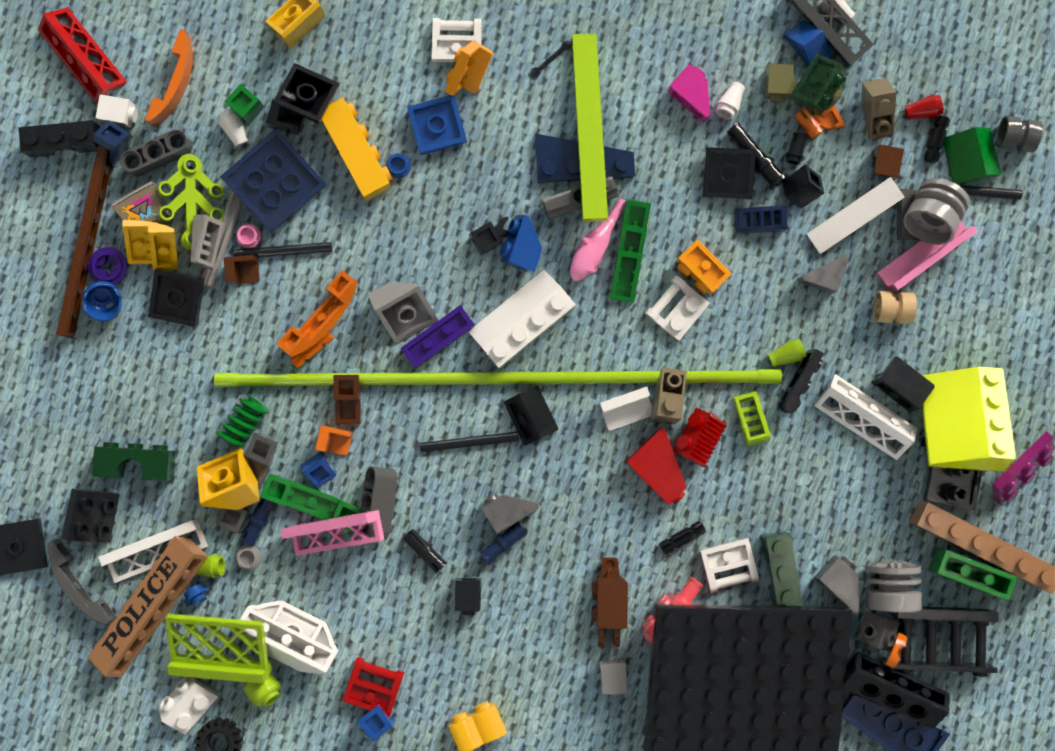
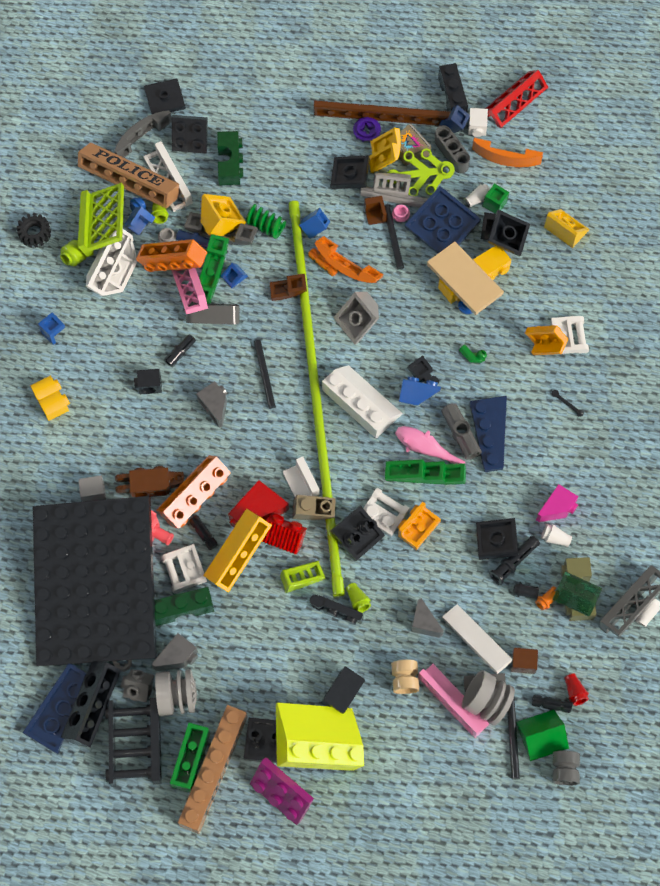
camera: 85 degrees right, 20 degrees down
blue hair [83,281,122,322] -> none
white bracket [159,677,218,735] -> none
orange panel [315,425,353,455] -> none
red plate [343,657,405,717] -> none
dark purple plate [401,305,475,369] -> none
blue plate [407,95,467,156] -> none
dark blue pin [479,522,528,565] -> none
black panel [504,386,558,446] -> none
lime tile [572,34,608,222] -> none
dark blue slope [734,205,788,234] -> none
black panel [783,164,824,208] -> none
blue slope [784,20,832,73] -> none
orange tile [813,105,846,130] -> none
white fence [814,374,918,460] -> none
dark tan slope [861,78,896,139] -> none
orange tile [885,632,907,669] -> none
none -> blue panel [124,207,155,235]
none -> orange brick [136,239,207,272]
none -> brick [156,455,231,528]
none -> yellow brick [203,508,272,592]
none -> blue panel [299,208,330,239]
none -> black plate [330,505,385,561]
none -> tan tile [427,242,504,315]
none -> green arm [459,345,487,363]

